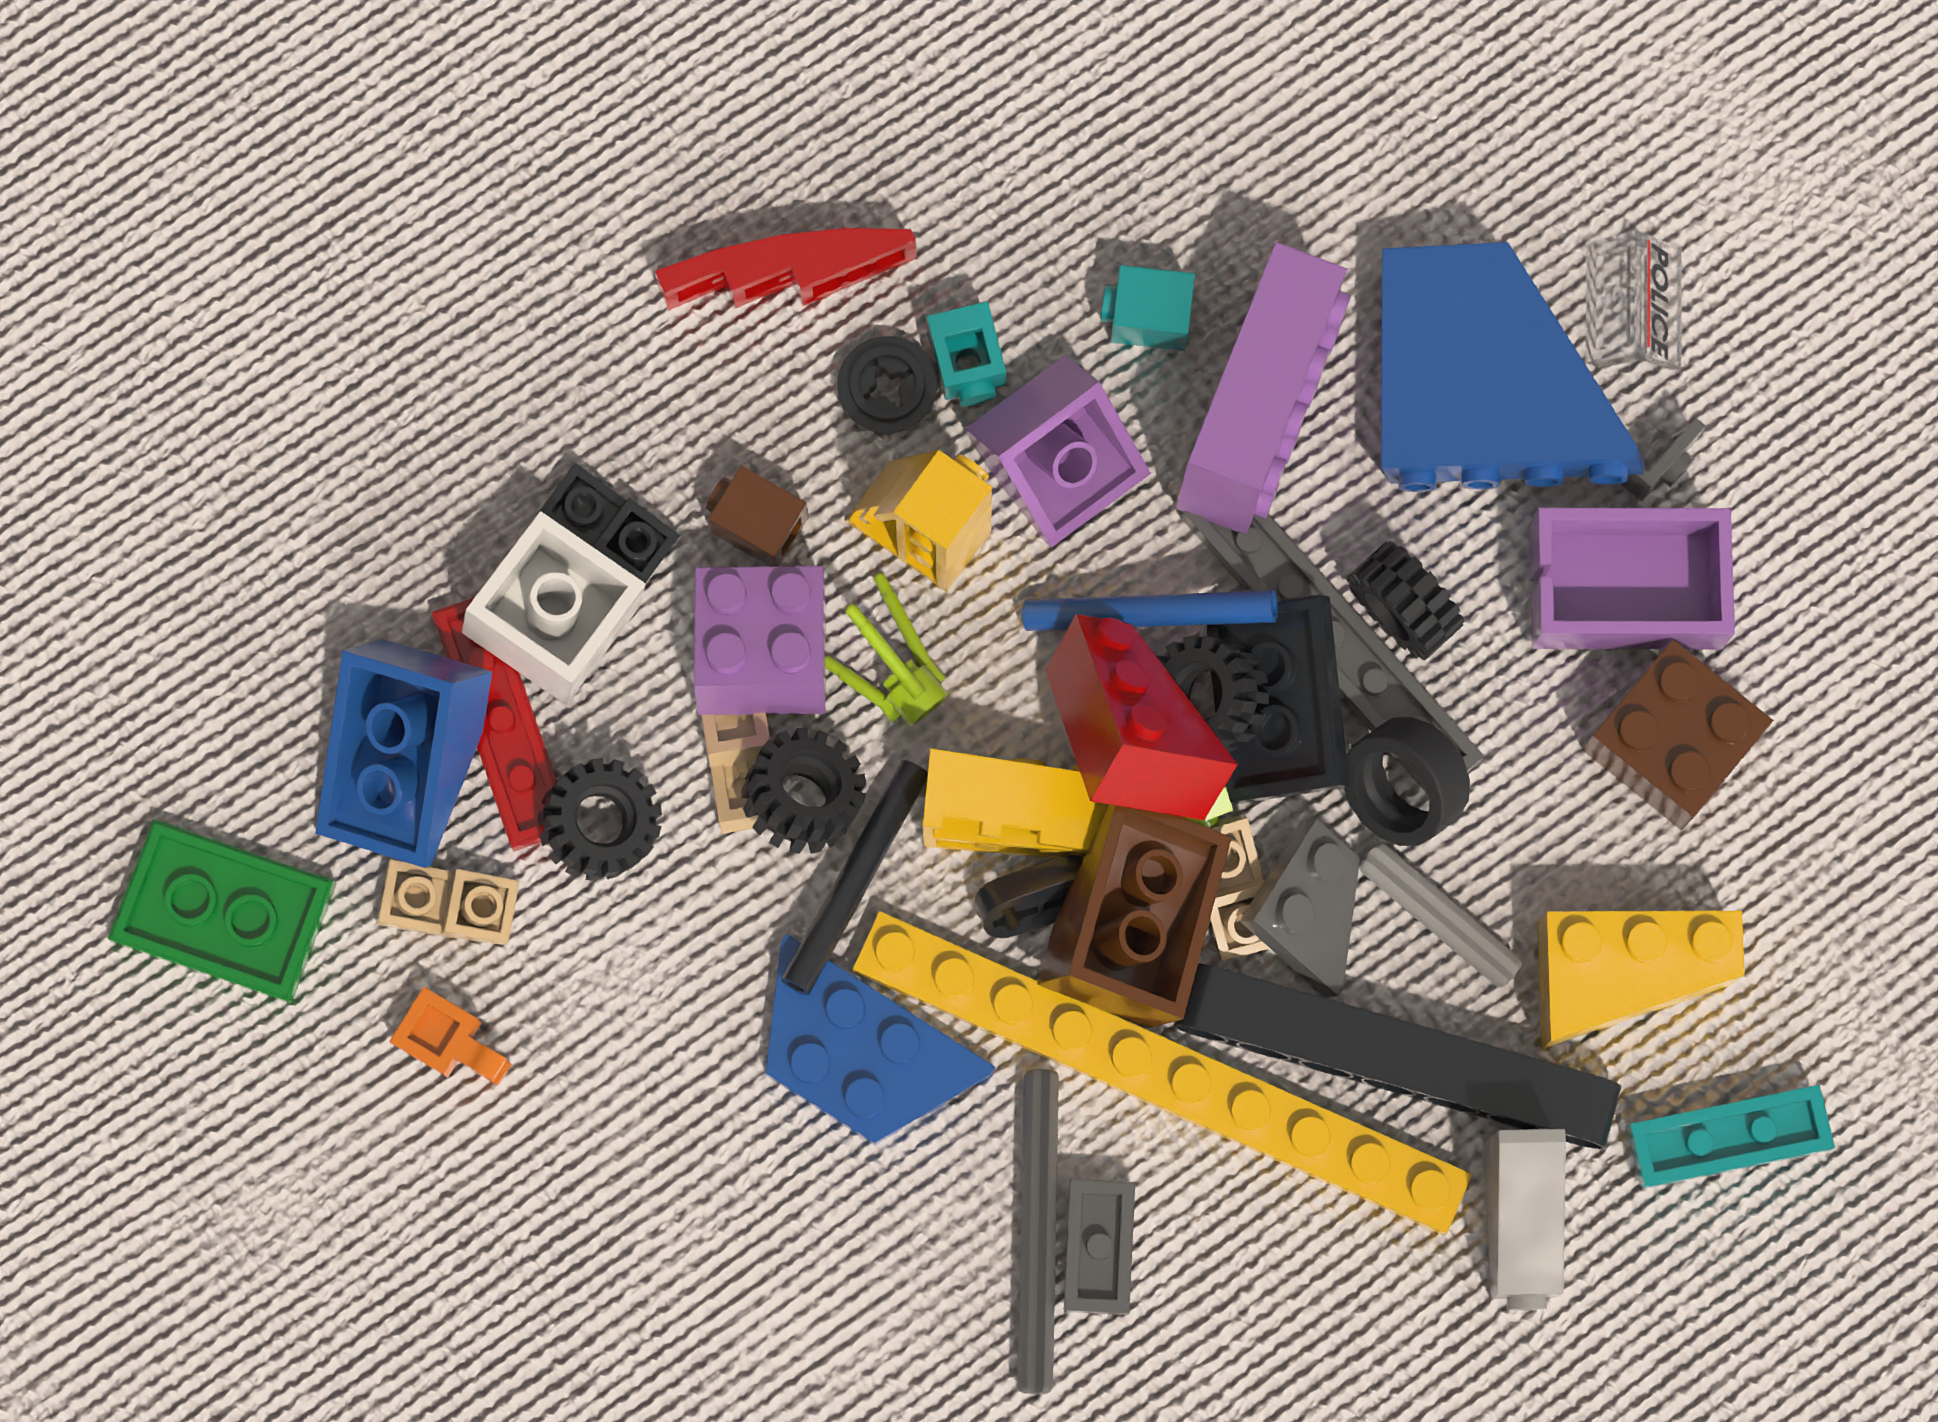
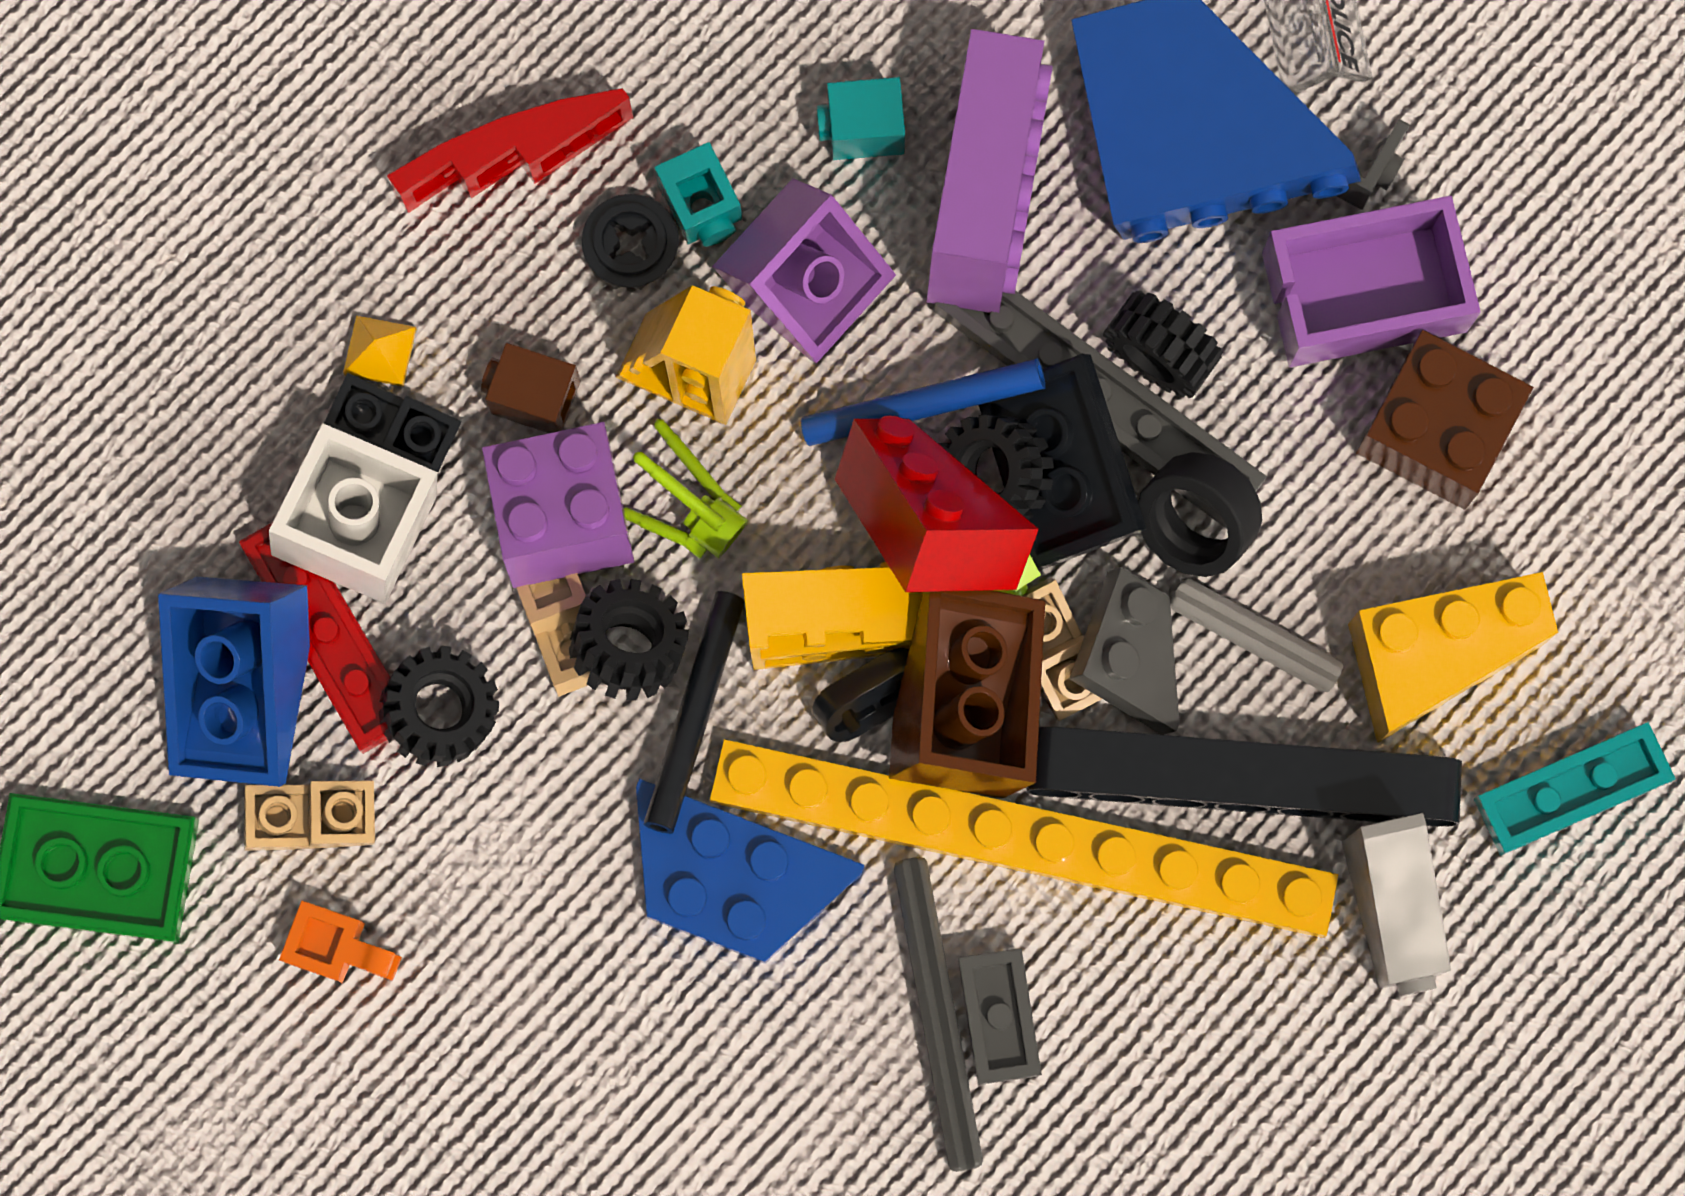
camera: 10 degrees left, 0 degrees up
none -> yellow slope [343,315,417,387]

